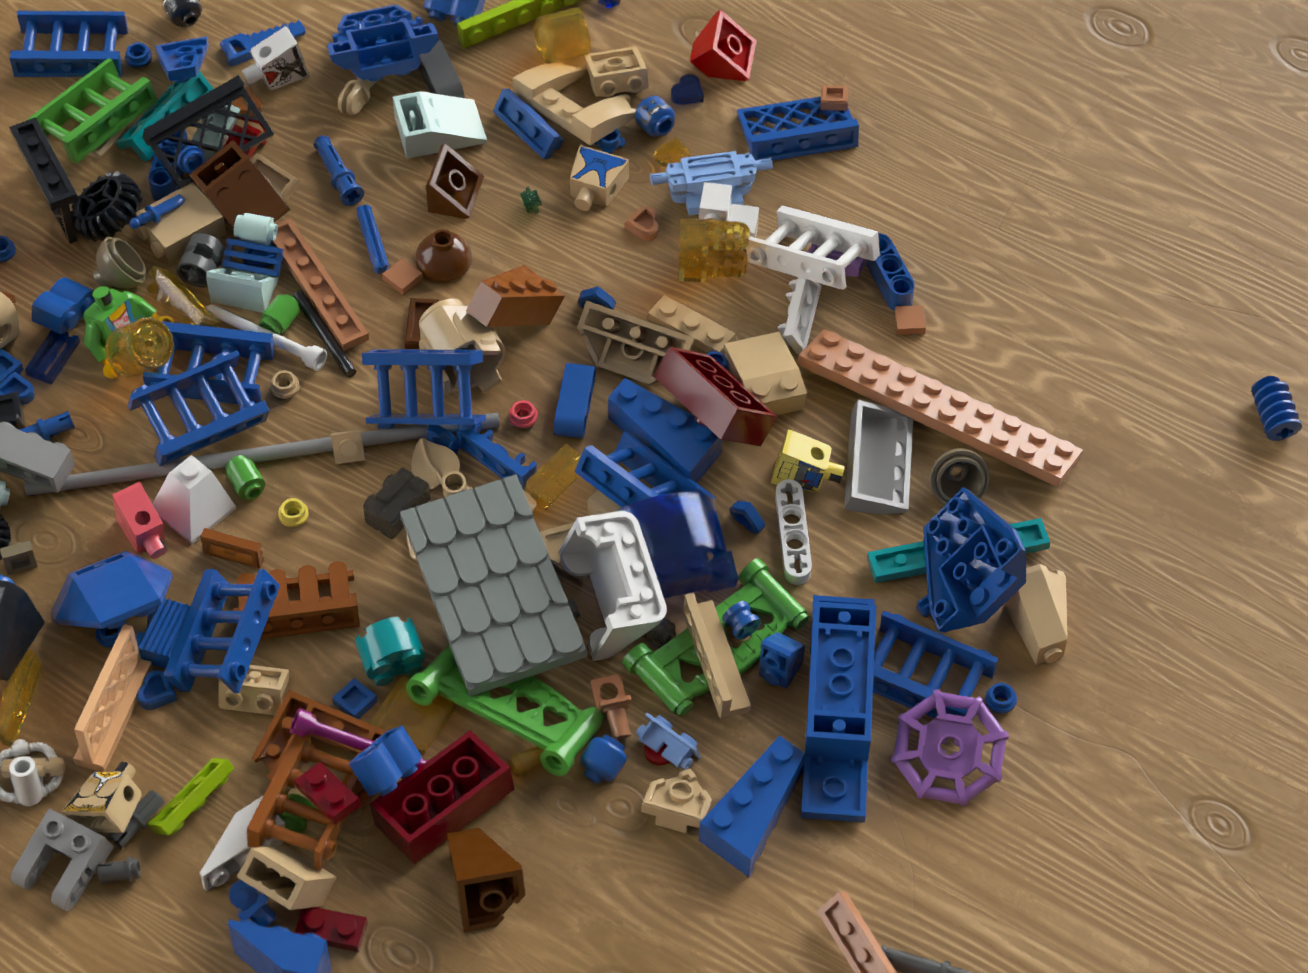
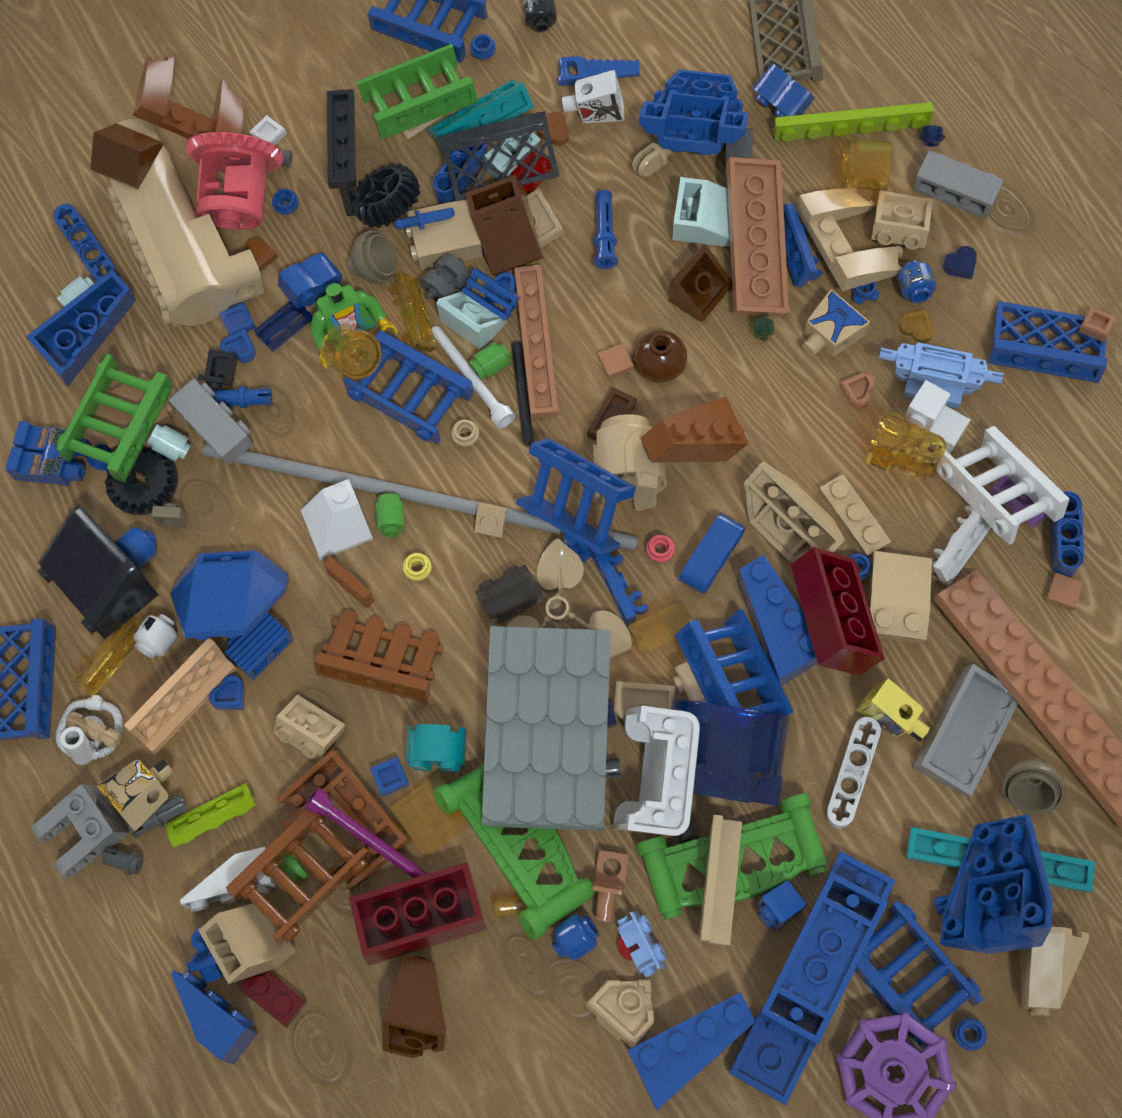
camera: 30 degrees right, 15 degrees up
coral torso [112,481,167,559] -> none
blue fence [128,350,270,466] -> none
blue wing [155,36,209,83] -> none
blue fence [163,569,280,693] -> none
blue plate [177,146,205,173] -> none
light aqua brick [234,213,278,245] -> none
dark red plate [294,762,361,825] -> none
blue brick [349,725,422,796] -> none
blue axle [356,204,389,274] -> none
blue tile [577,286,616,310] -> none
red slope [689,10,757,82] -> none
blue wheel [722,601,761,640] -> none
blue tile [730,500,766,534] -> none
none -> white head [133,614,177,659]
none -> nougat plate [726,157,789,317]
none -> light grey brick [913,151,1004,219]

